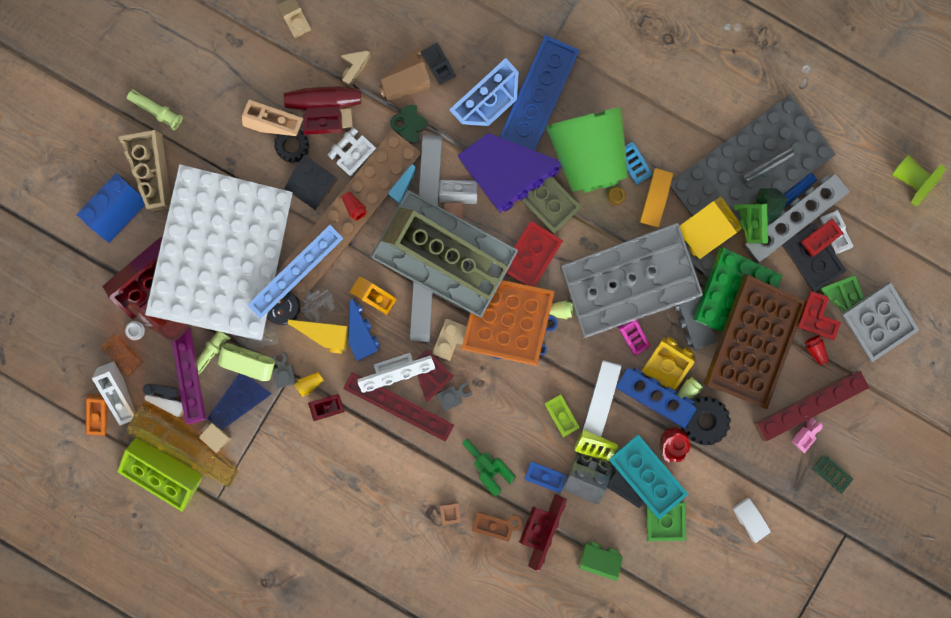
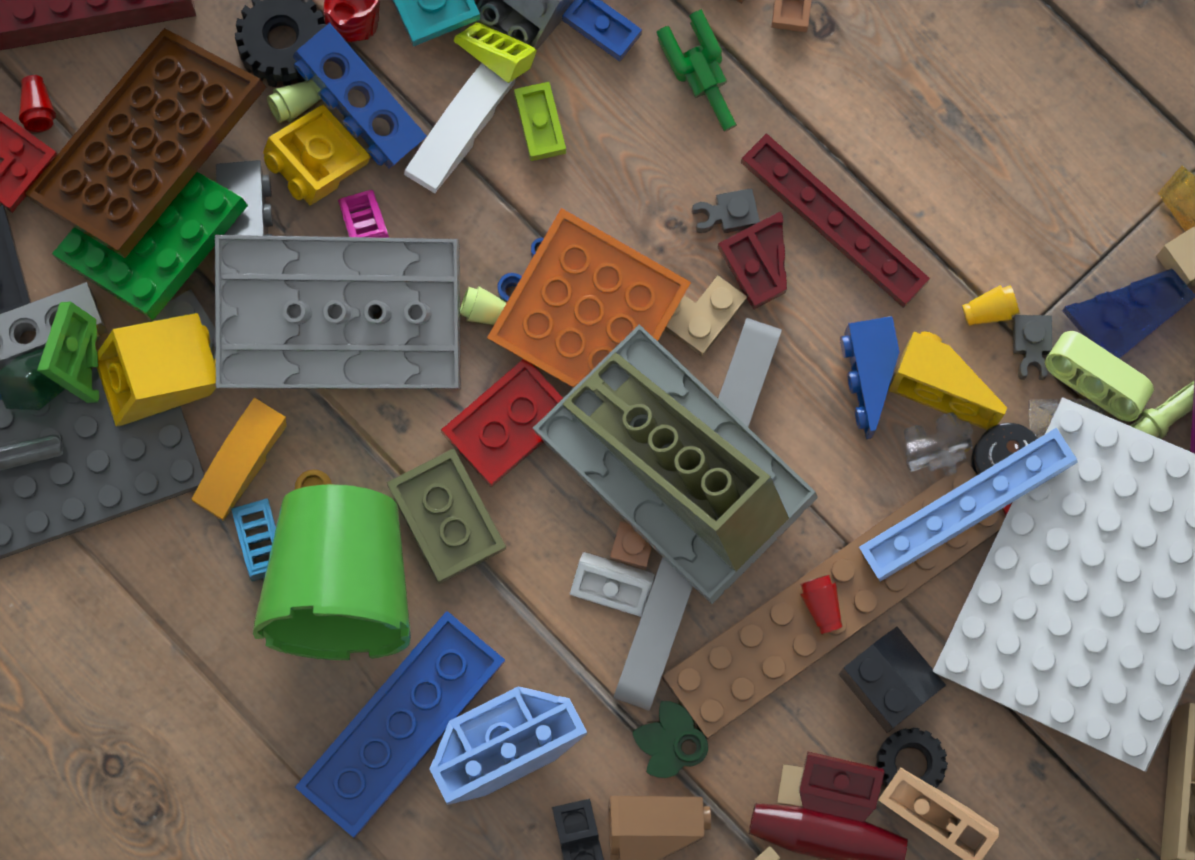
camera: 170 degrees left, 10 degrees down
dark red slope [308,394,344,421] -> none
white plate [327,127,376,177] -> none
light orange slope [350,276,397,315] -> none
white bracket [357,353,435,392] -> none
medium azure slope [388,164,416,204] -> none
dark purple slope [457,133,561,213] -> none

